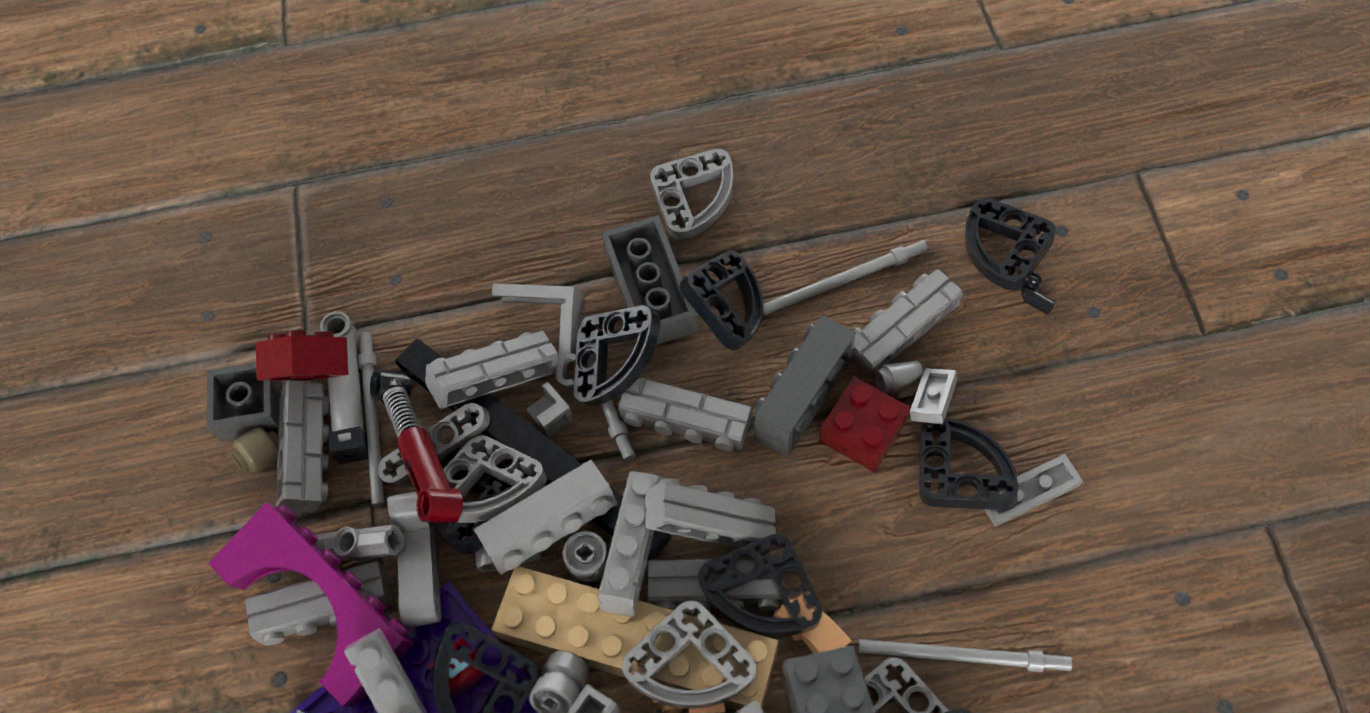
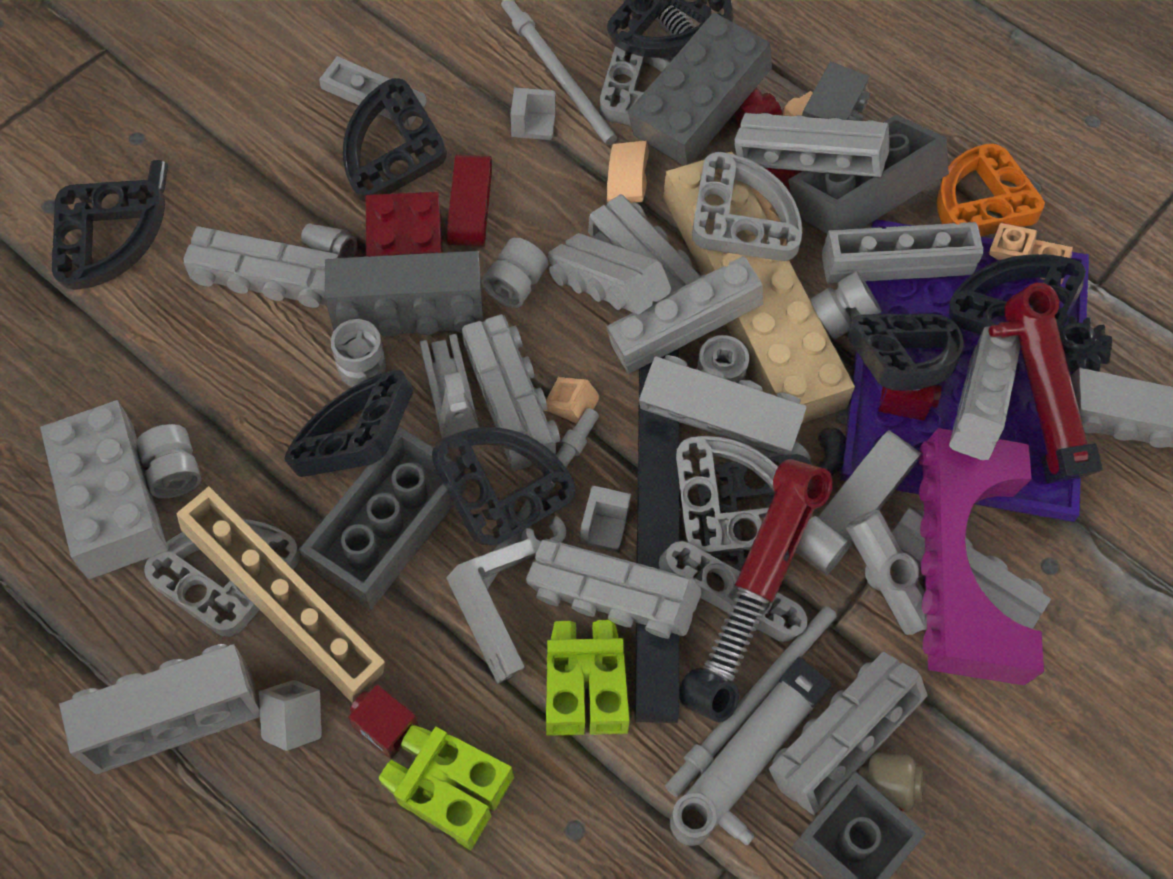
camera: 135 degrees left, 0 degrees up
dark red brick [255,330,349,381] -> none
black beam [698,534,822,637] -> none
light grey bar [763,240,928,316] -> none
light grey plate [910,368,958,424] -> none
none -> light grey brick [40,400,168,580]
none -> light grey brick [59,644,260,775]
none -> light grey wheel [136,424,202,498]
none -> tan brick [176,486,385,703]
none -> light grey panel [259,680,322,751]
none -> light grey wheel [331,319,386,387]
none -> dark red brick [348,684,419,759]
none -> lime hips [379,725,514,851]
none -> light grey hinge [420,334,479,439]
none -> dark red beam [447,154,492,247]
none -> light grey wheel [481,238,549,308]
none -> light grey panel [510,87,556,140]
none -> light nougat slope [545,377,599,424]
none -> lime hips [546,620,629,736]
none -> black arm [815,428,846,477]

